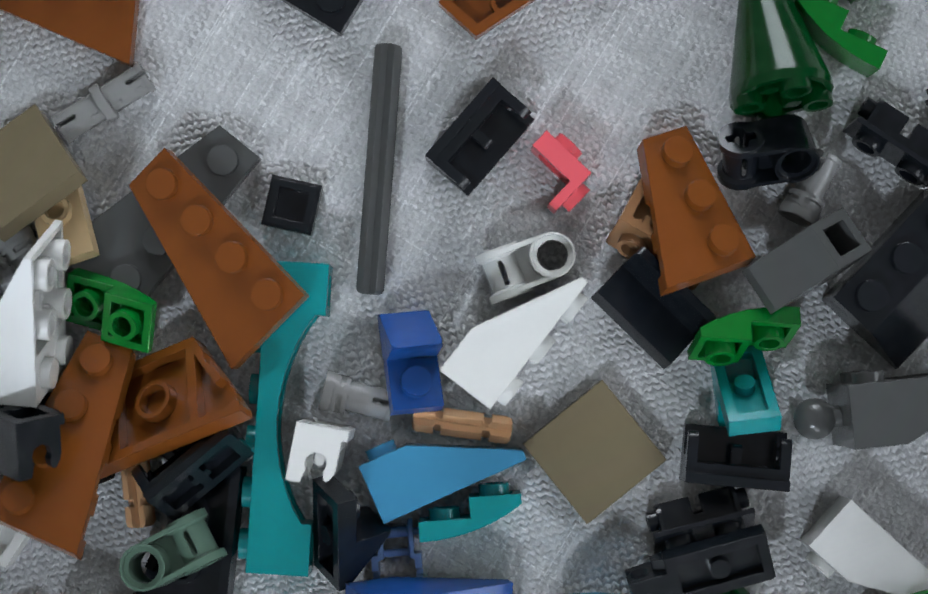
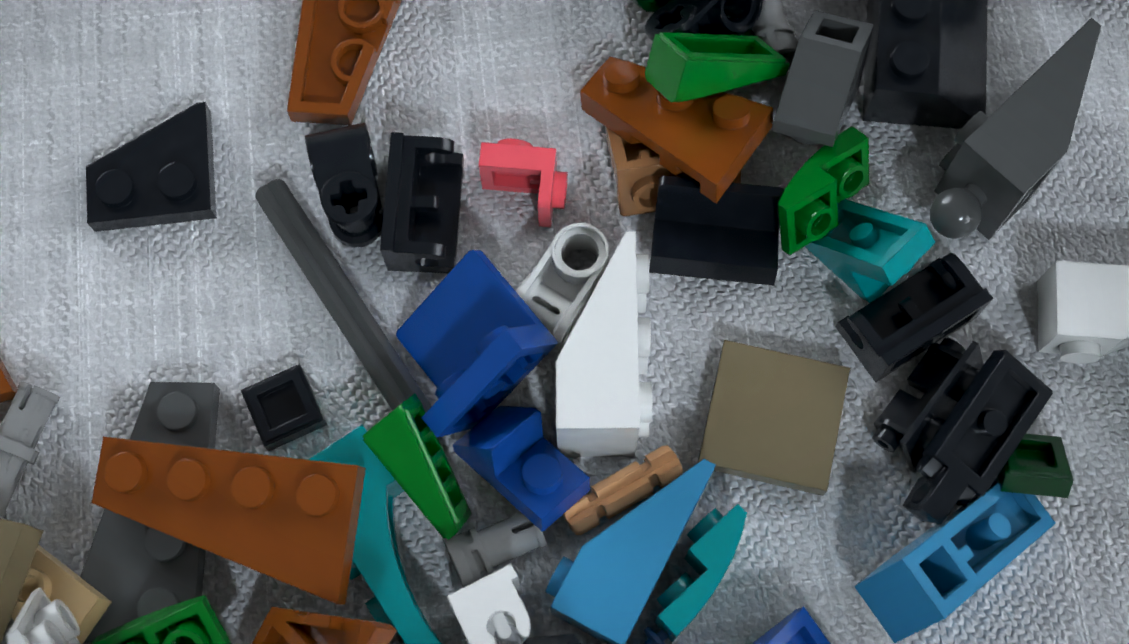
camera: 35 degrees left, 15 degrees down
none -> black piece [305,122,383,247]
none -> green slope [362,393,472,540]
none -> blue bracket [396,250,559,438]
none -> green slope [645,32,790,102]

